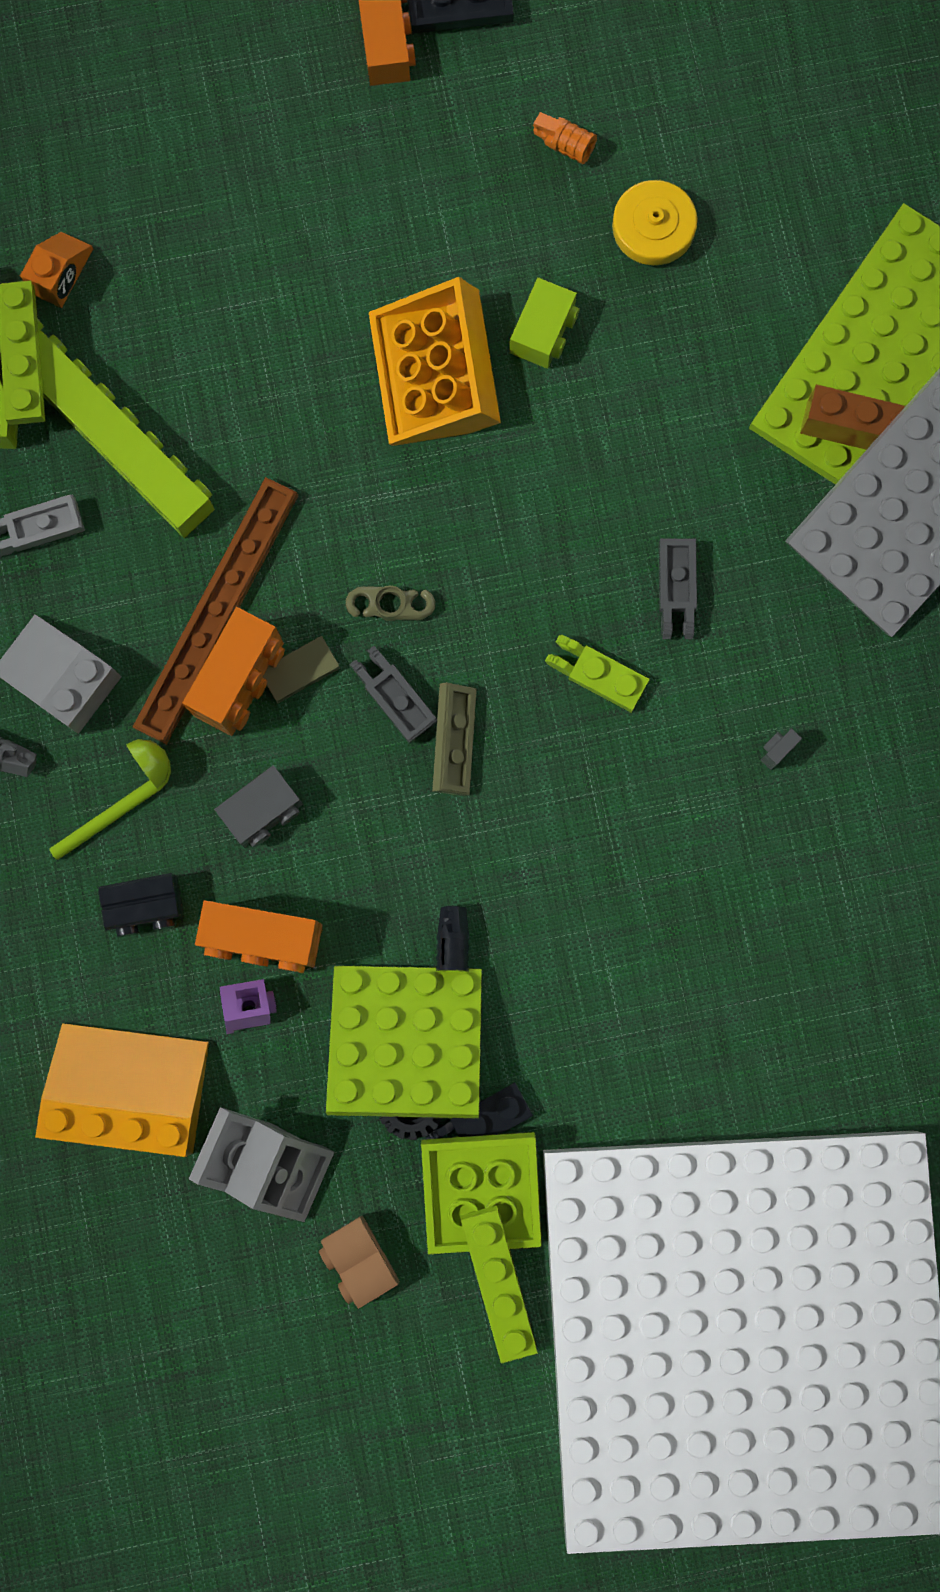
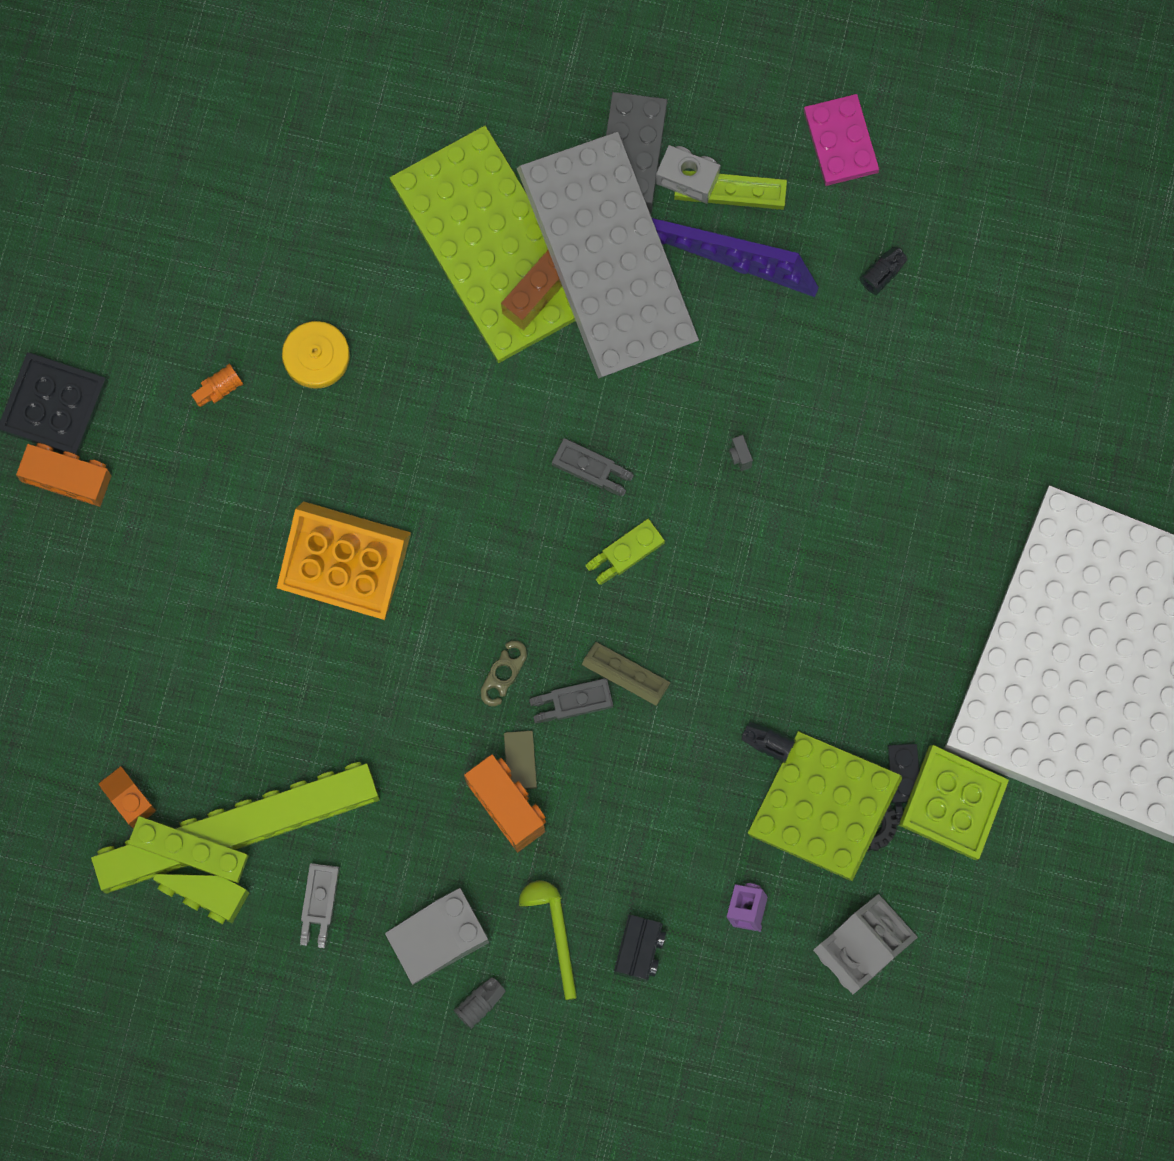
camera: 65 degrees left, 5 degrees down
light orange slope [35,1024,209,1157] -> none
dark orange tile [133,477,298,745] -> none
orange brick [195,900,322,973] -> none
dark grey brick [214,765,303,848] -> none
medium nougat brick [319,1215,400,1309] -> none
lime plate [460,1205,538,1363] -> none
lime brick [509,277,580,369] -> none

